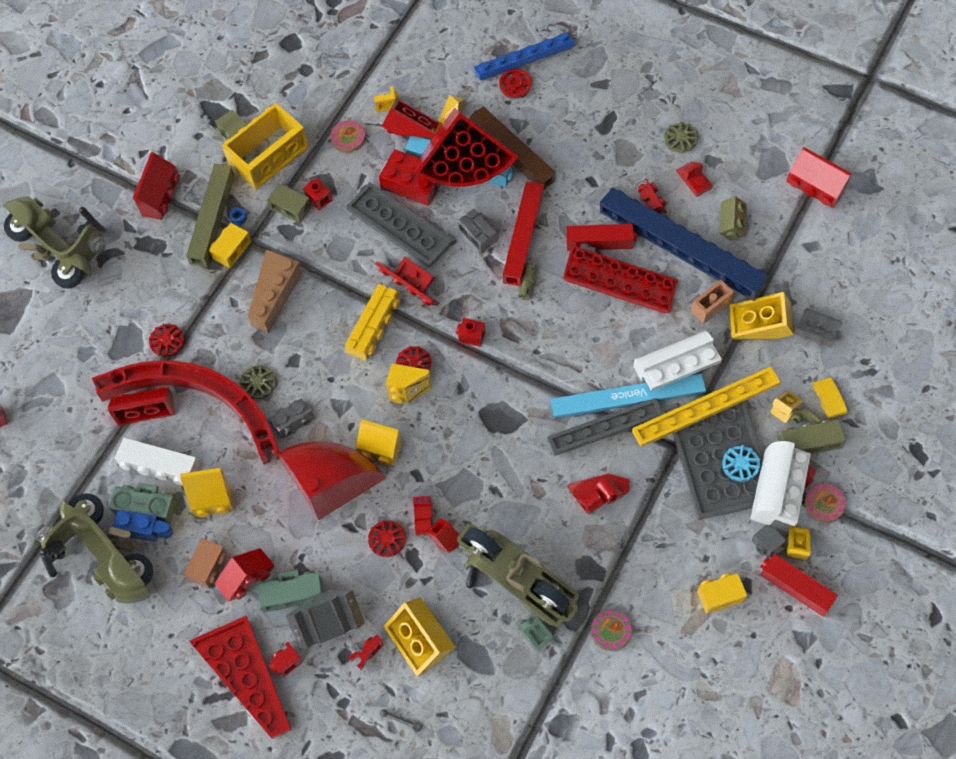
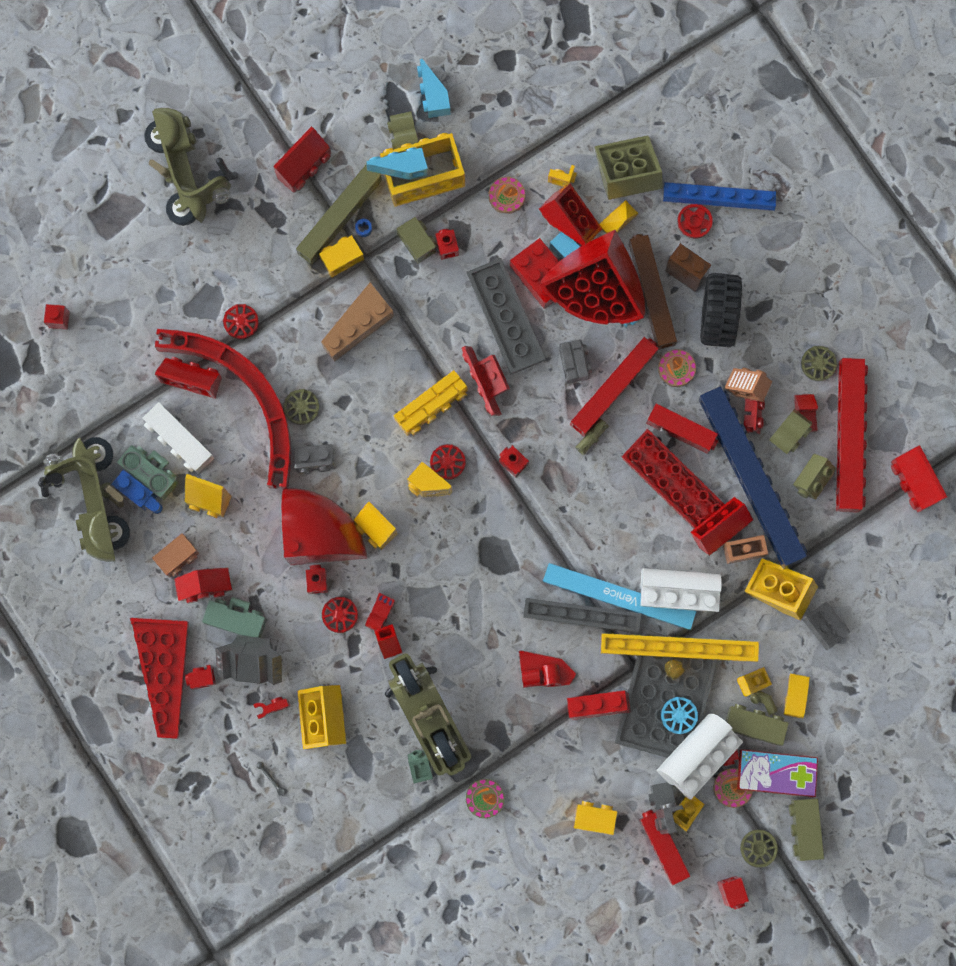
camera: 25 degrees right, 15 degrees up
none -> red brick [306,565,328,594]
none -> medium azure slope [366,147,428,180]
none -> medium azure slope [417,59,451,118]
none -> red brick [567,690,631,720]
none -> olive slope [594,135,663,200]
none -> flat silver bracket [655,802,683,834]
none -> tile [658,349,696,387]
none -> reddish brown brick [665,243,711,292]
none -> clear yellow plate [665,660,685,680]
none -> red brick [690,497,753,556]
none -> black tyre [700,273,742,348]
none -> red brick [717,876,749,910]
none -> nougat brick [725,367,773,402]
none -> tile [737,749,818,797]
none -> olive wheel [740,830,778,867]
none -> olive brick [769,409,812,454]
none -> olive brick [788,798,824,861]
none -> red brick [836,358,868,513]

